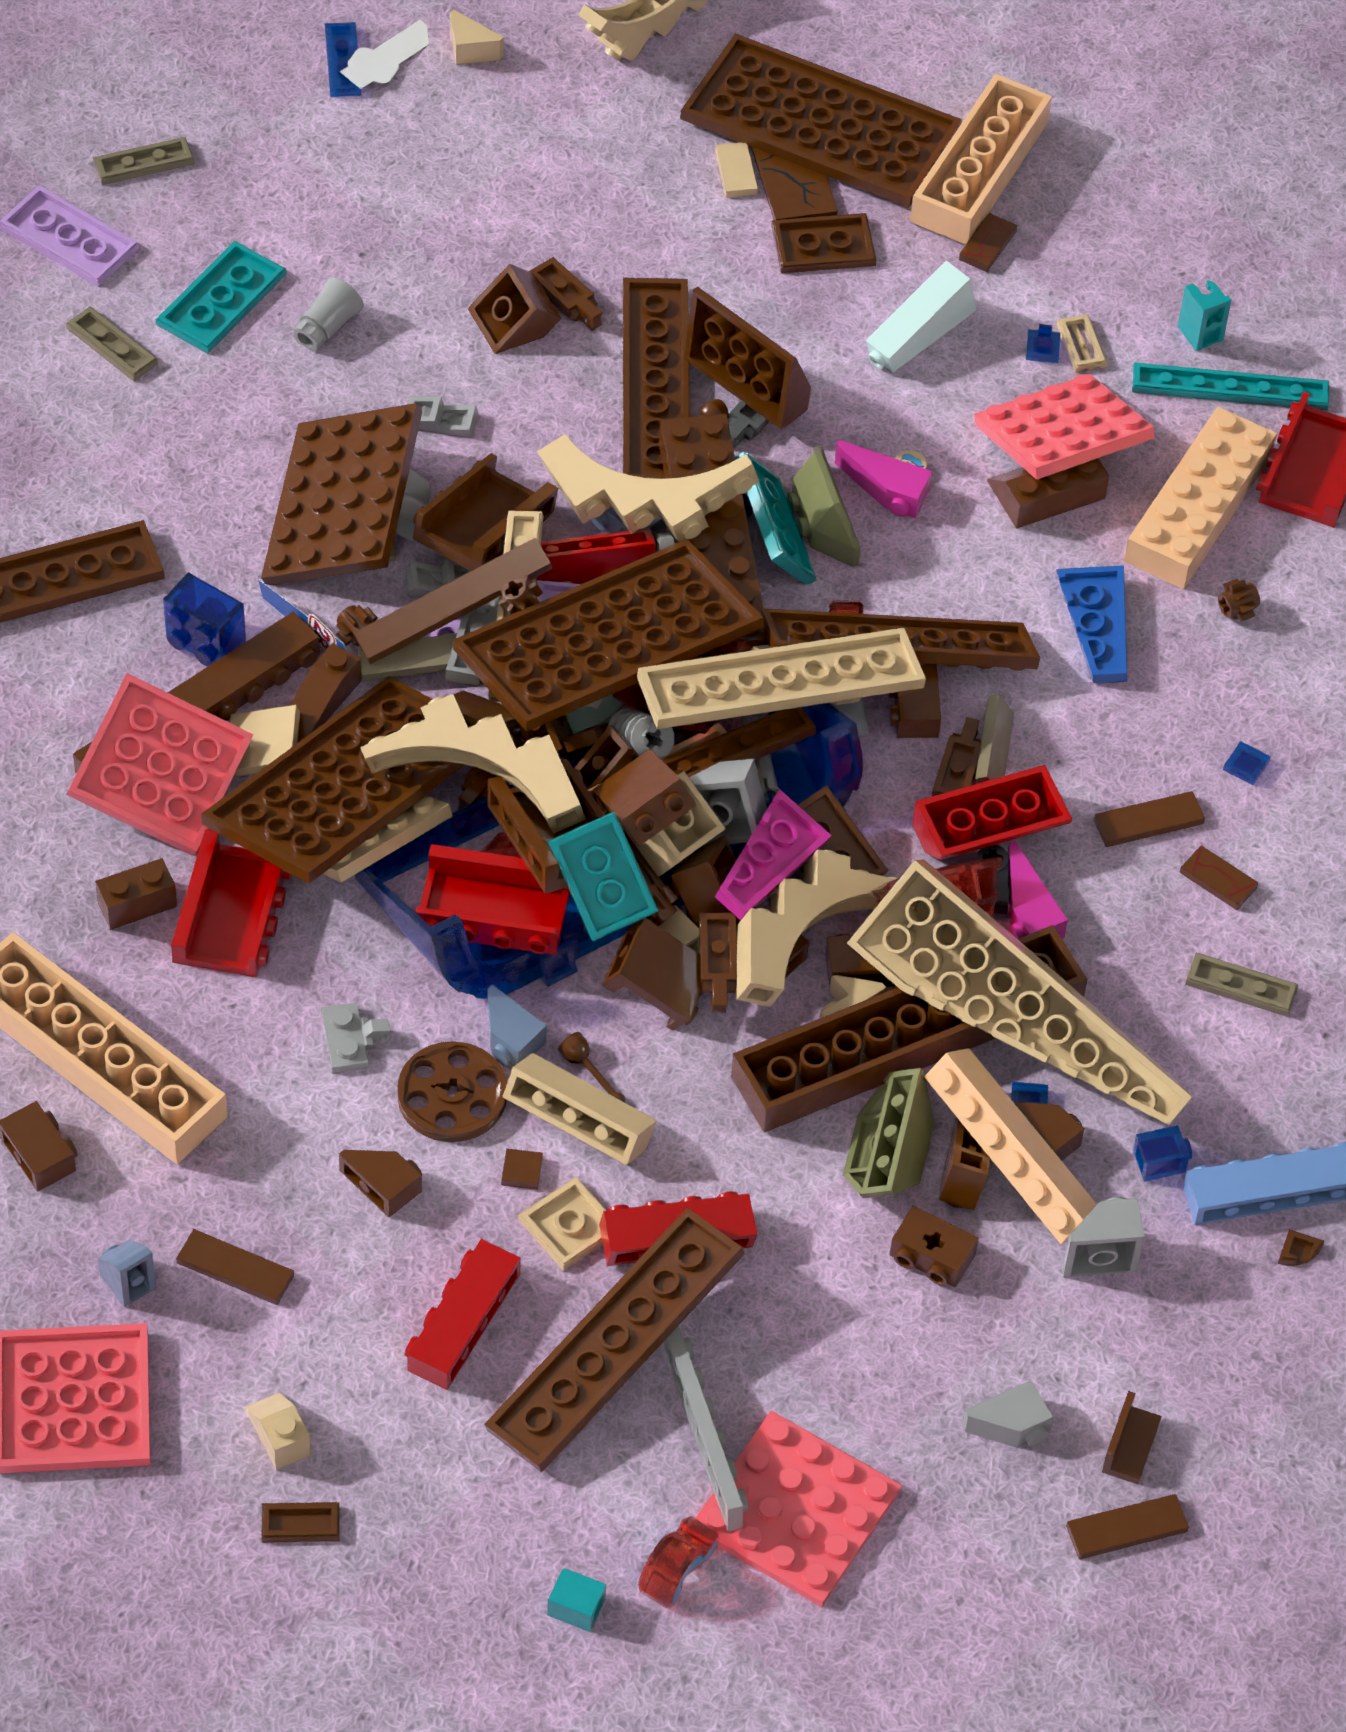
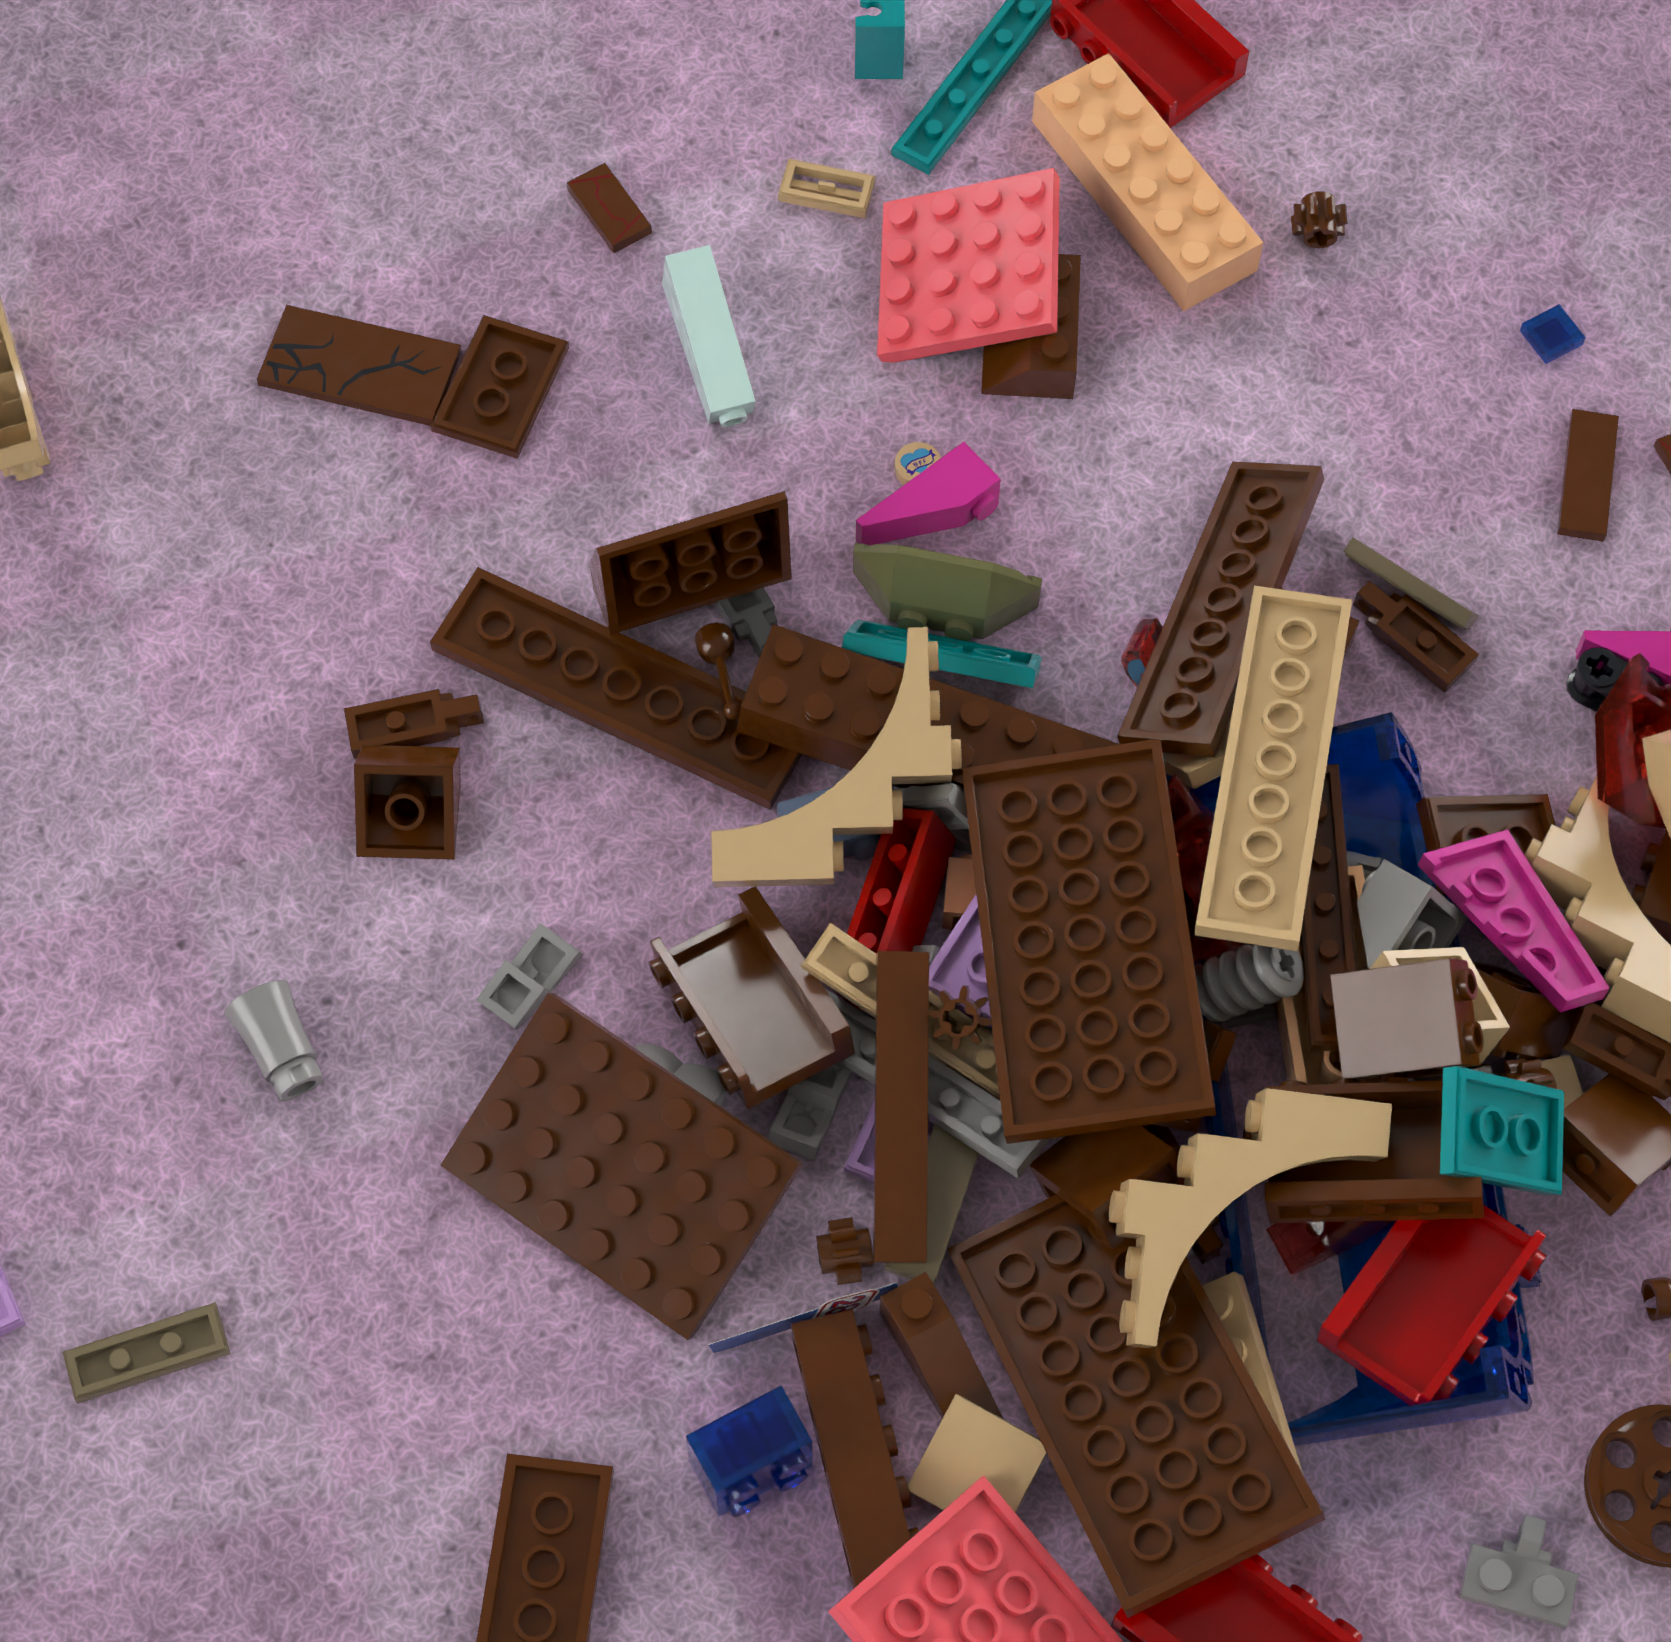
camera: 60 degrees left, 10 degrees up
teal tile [155,240,287,354] -> none
sand blue slope [487,985,547,1066] -> none
reddish brown slope [574,725,633,789] -> none
reddish brown plate [680,33,962,207] -> none
tan tile [715,142,758,198] -> none
light nougat brick [910,74,1052,245] -> none
red slope [912,765,1072,860] -> none
clear blue tile [1026,324,1061,363] -> none
blue wing [1056,565,1127,683] -> none

